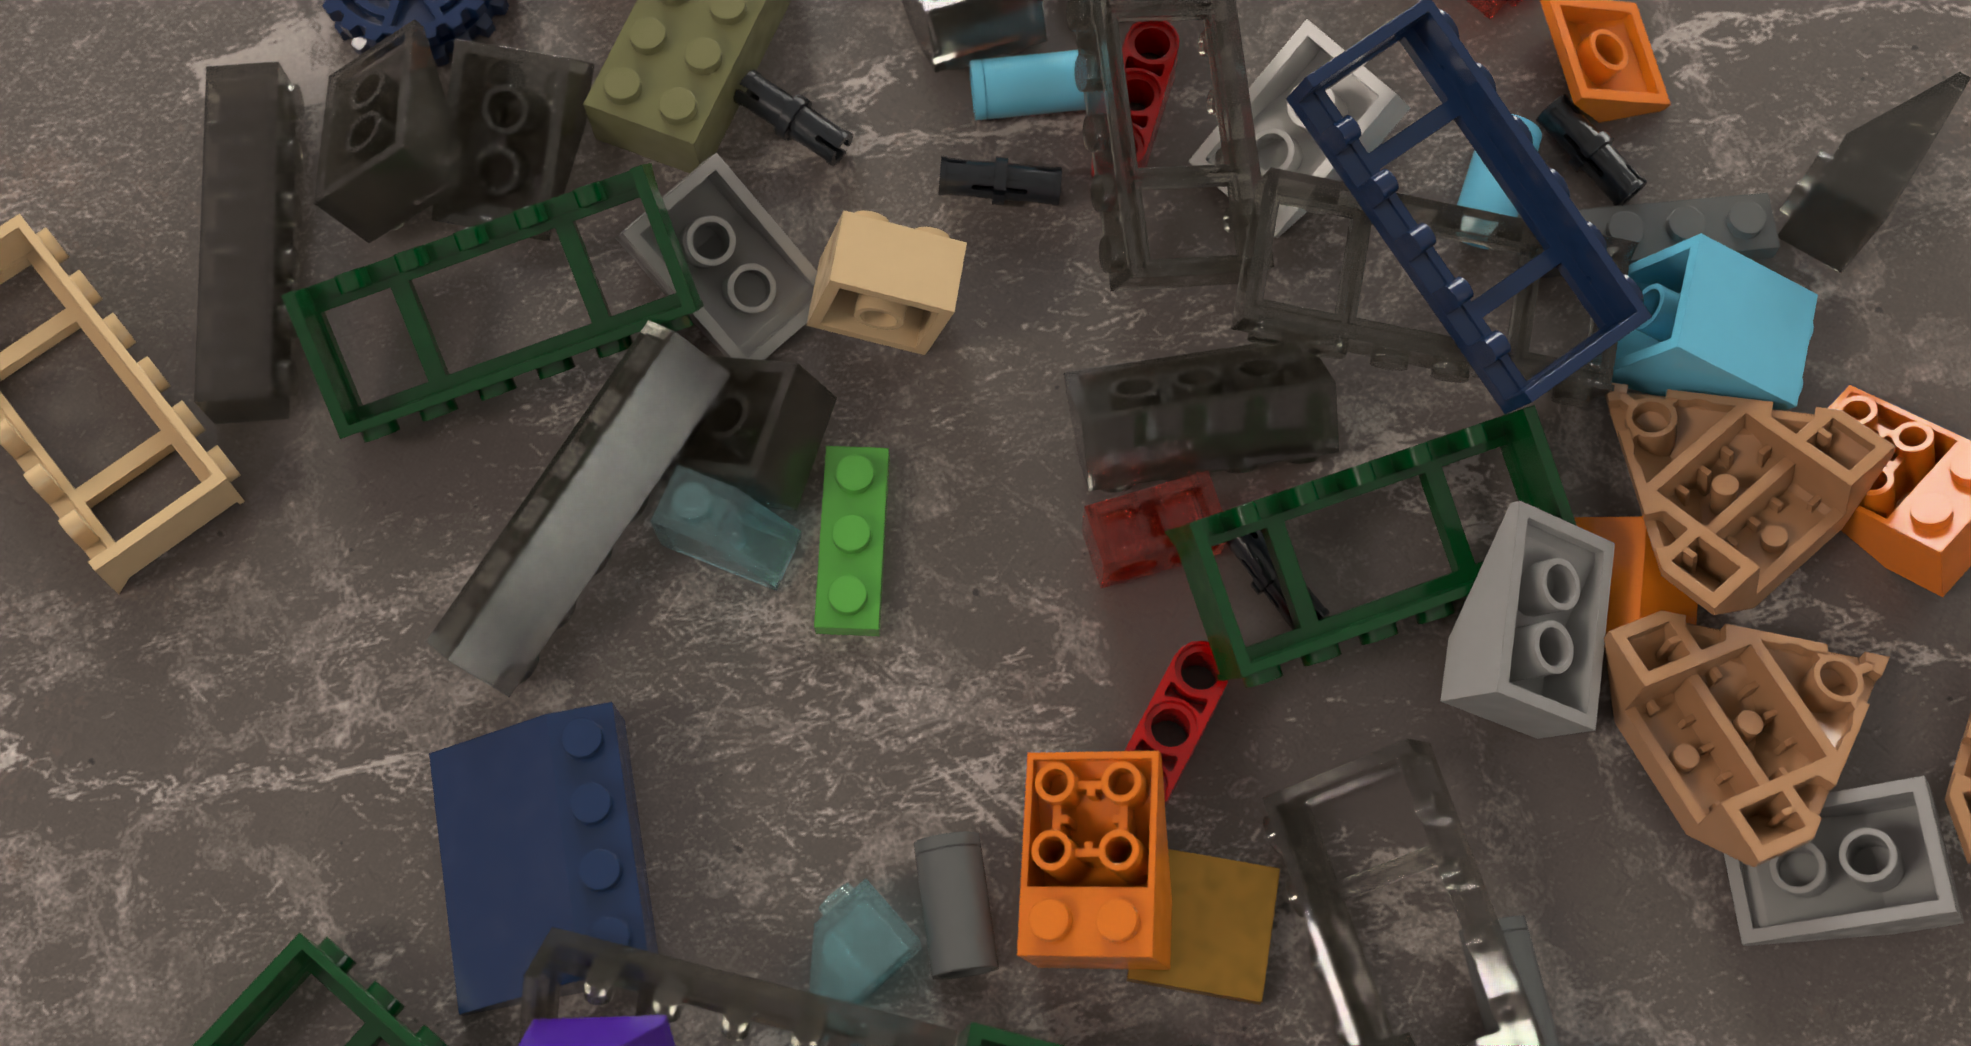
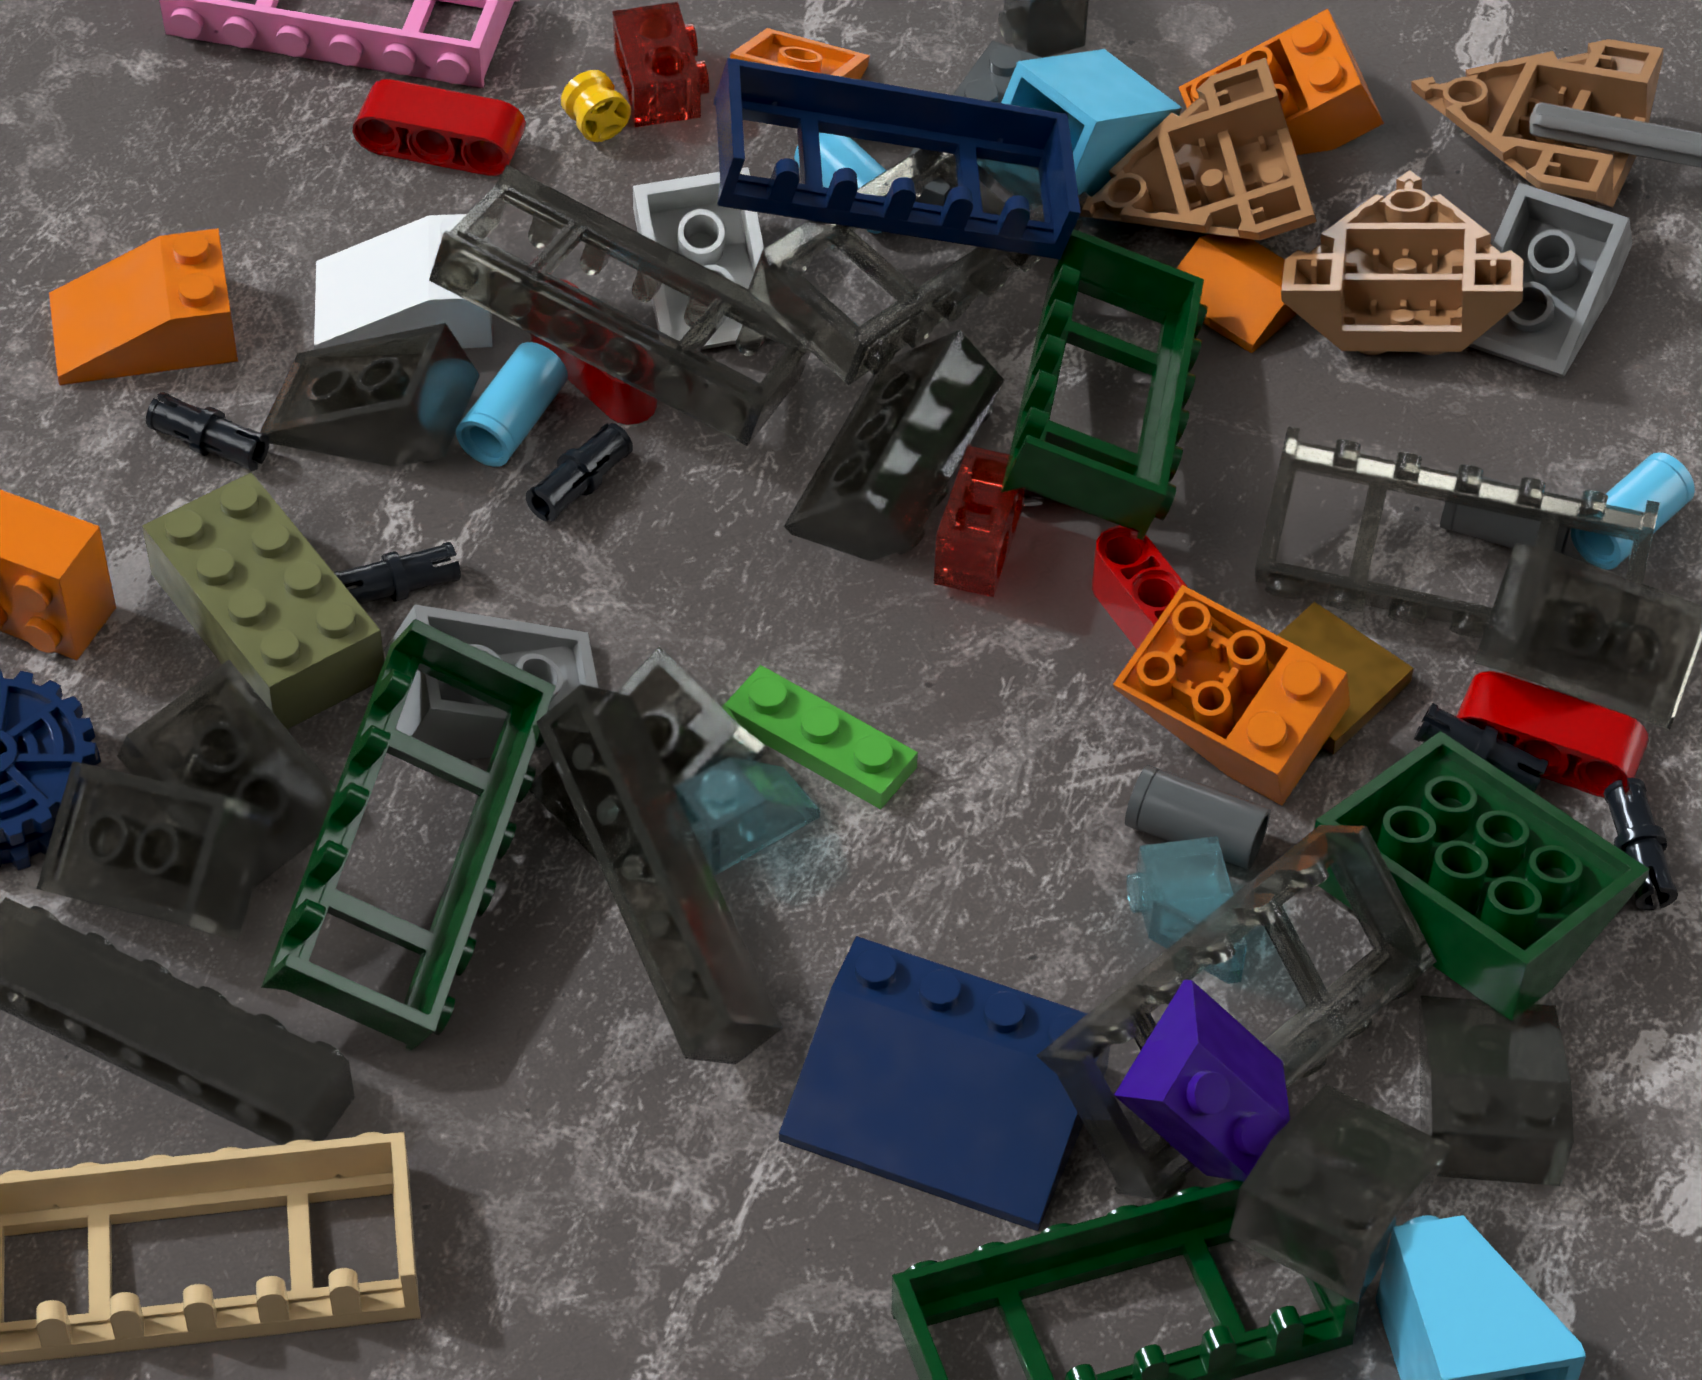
camera: 60 degrees left, 20 degrees down
tan brick [806,210,967,355] -> none
light grey slope [1440,501,1615,739] -> none

